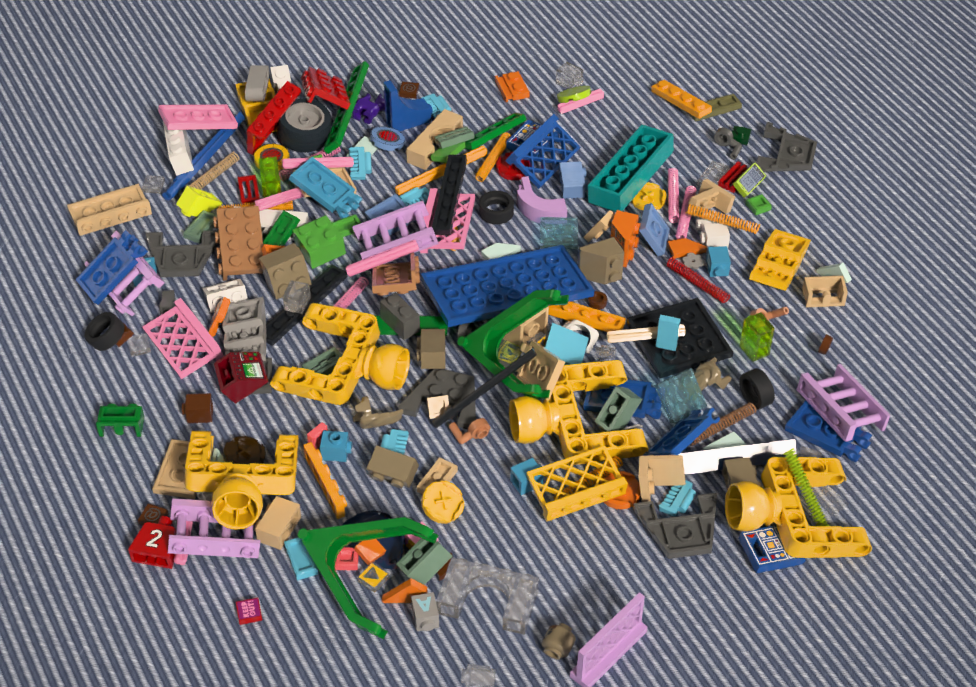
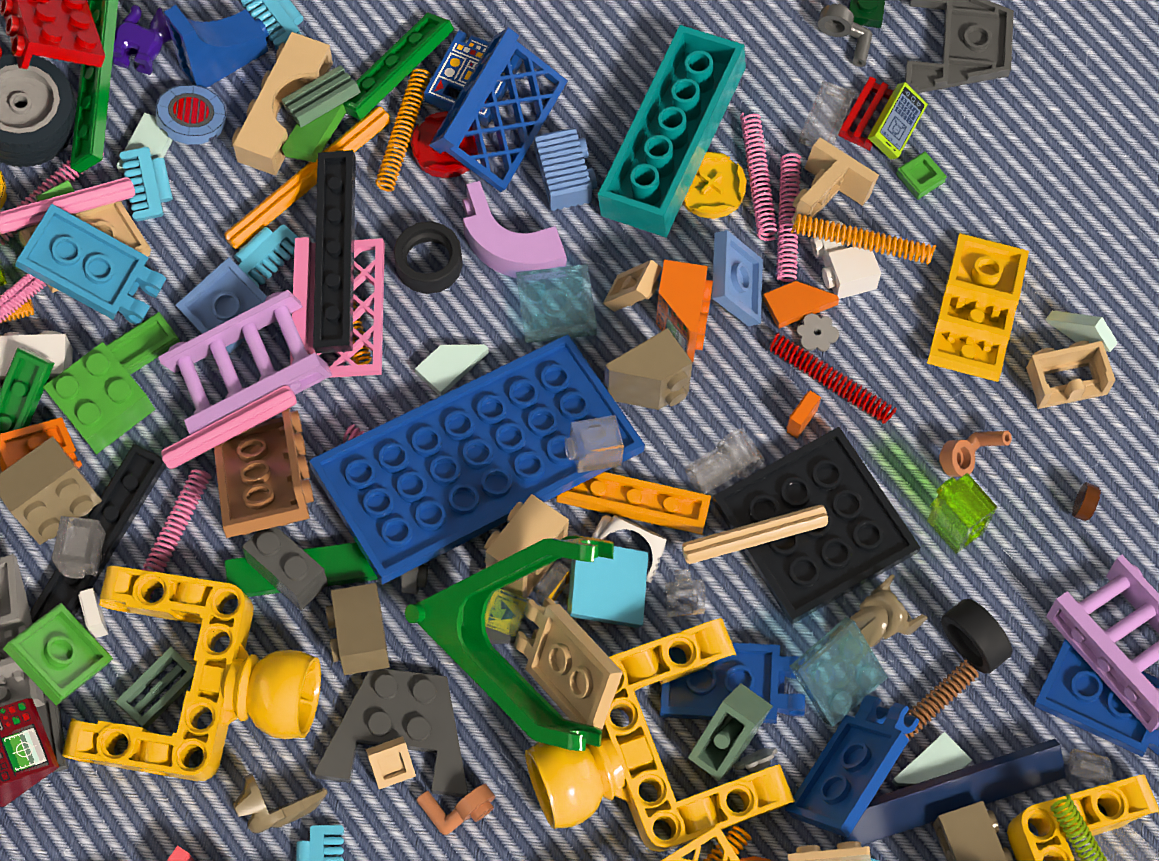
camera: 10 degrees left, 20 degrees up
black bar [432,348,537,428] -> none
reddish brown tile [588,291,607,310] -> none
medium azure tile [656,315,680,351] -> none
dark azure brick [706,246,731,277] -> none
none -> bright green tile [3,603,113,706]
none -> white tile [78,588,108,638]
none -> clear brick [565,415,624,473]
none -> clear piece [685,429,765,494]
none -> orange tile [787,390,821,439]

